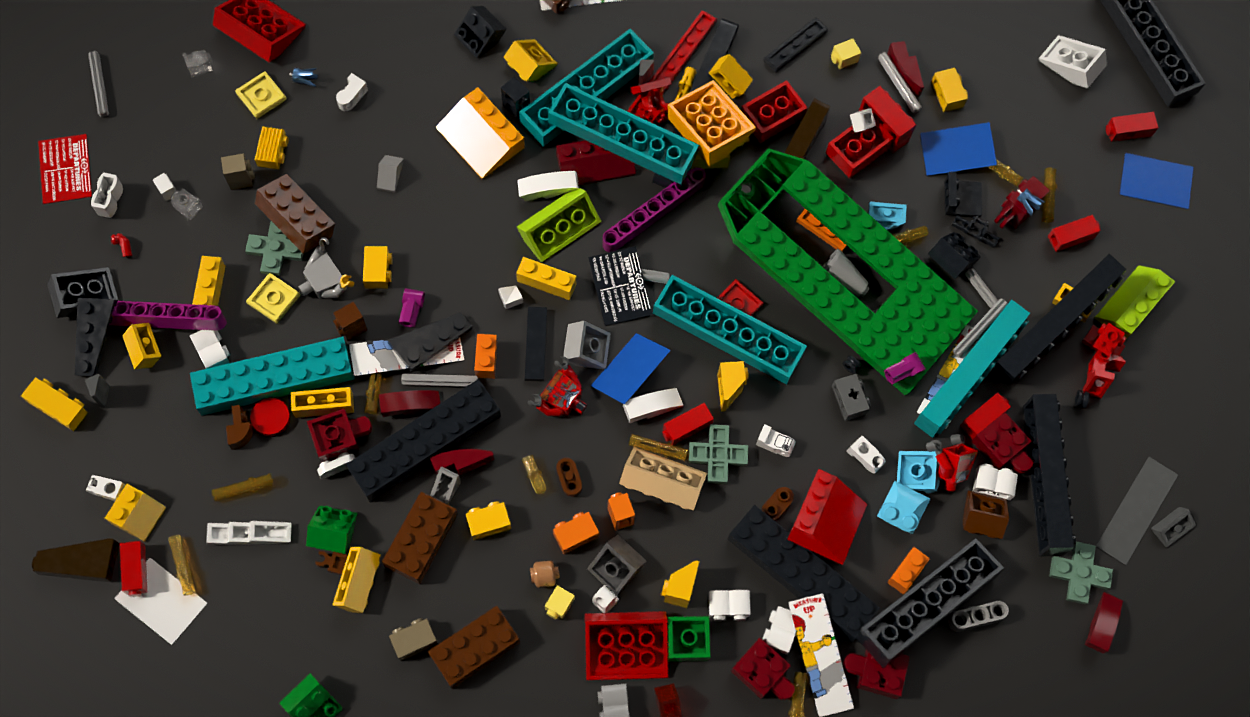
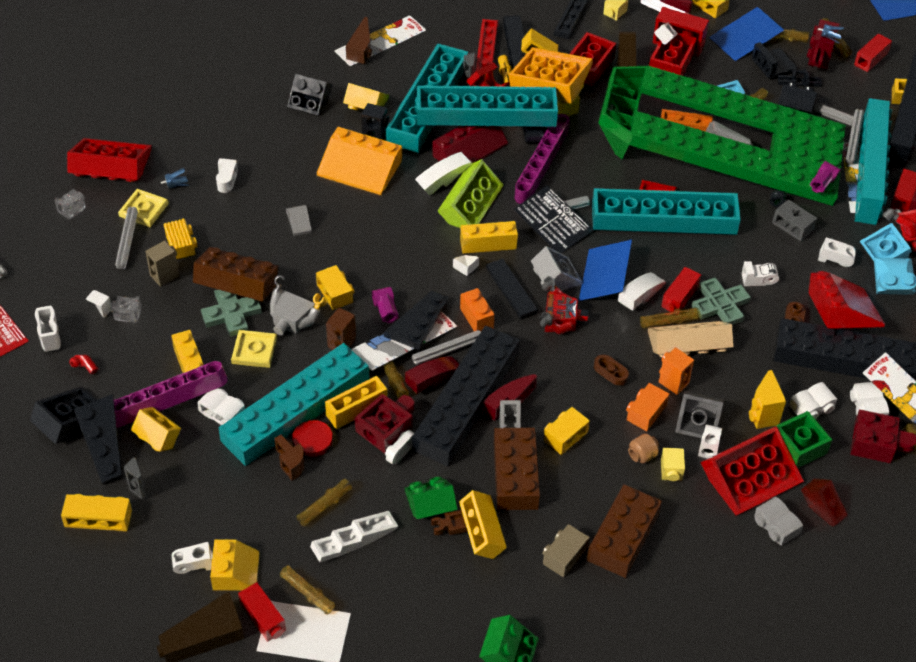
camera: 25 degrees left, 20 degrees down
clear yellow axle [522,455,546,494] -> none
yellow slope [717,361,748,412] -> none
none -> light grey axle [115,206,138,269]

